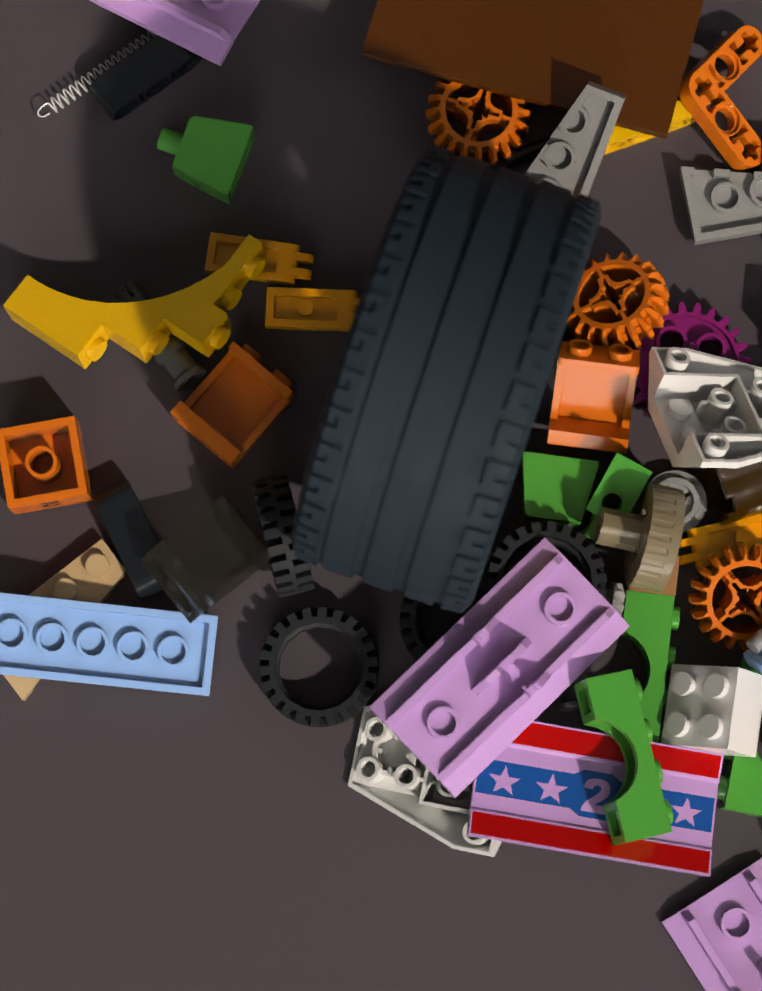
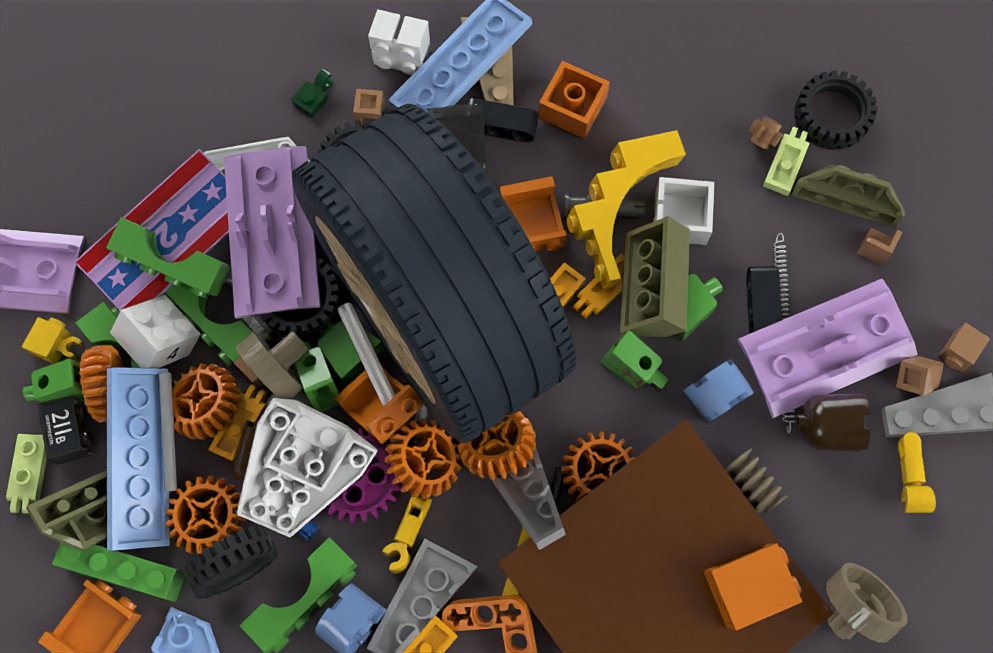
camera: 125 degrees right, 10 degrees down
none -> dark green plate [290,69,334,118]
none -> white axle [338,303,395,406]
none -> medium nougat panel [353,89,385,123]
none -> white piece [368,9,431,75]
none -> yellow piece [382,496,432,575]
none -> bright green torso [600,330,669,392]
none -> olive slope [620,216,690,338]
none -> white piece [653,177,714,245]
none -> medium blue brick [684,359,754,423]

